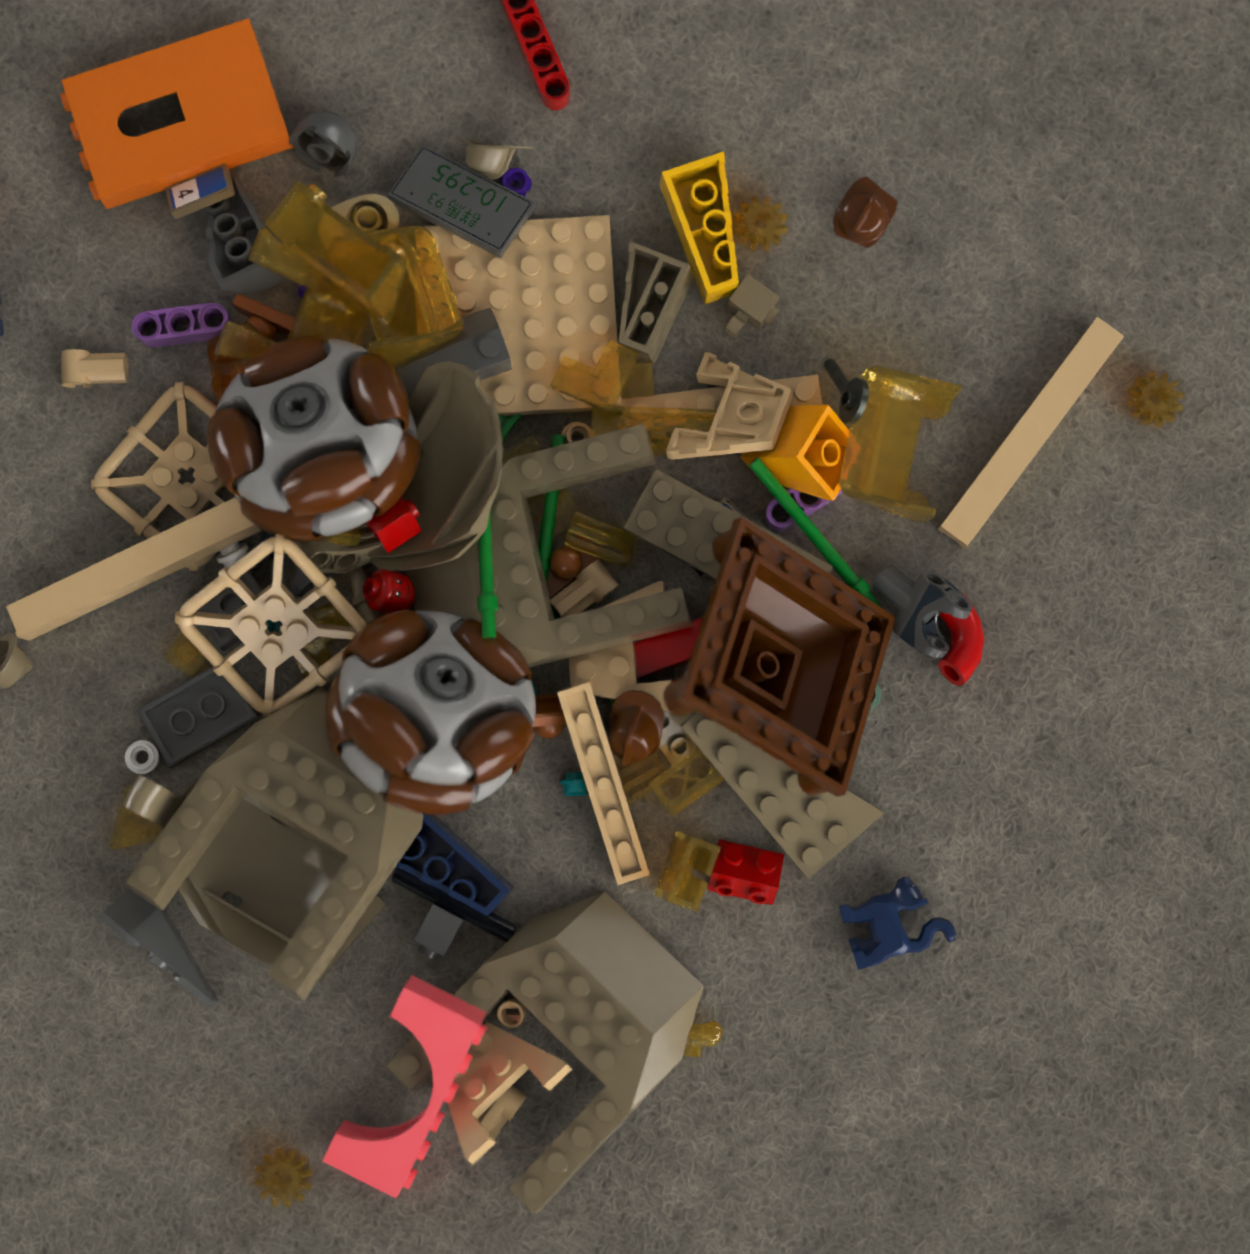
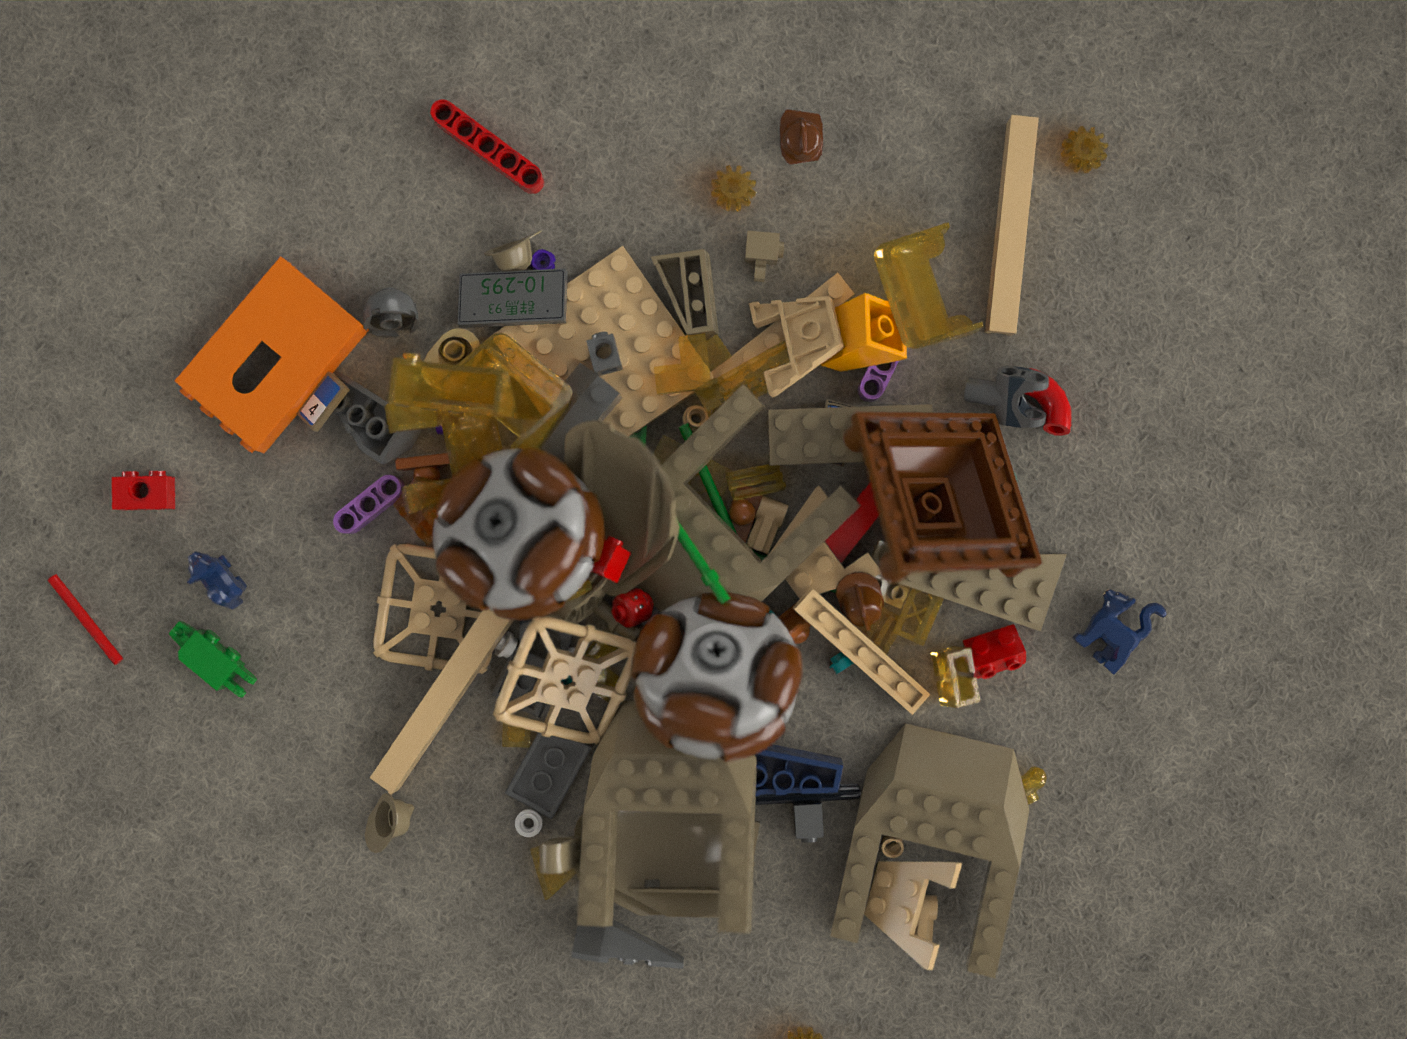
camera: 25 degrees left, 5 degrees up
tan piece [61,349,128,388] -> none
coral arch [322,975,487,1199] -> none
yellow wedge [659,151,739,305] -> none
green bar [748,457,884,609] -> none
pearl dark grey piece [824,359,869,425] -> none
none -> dark grey brick [586,332,623,376]

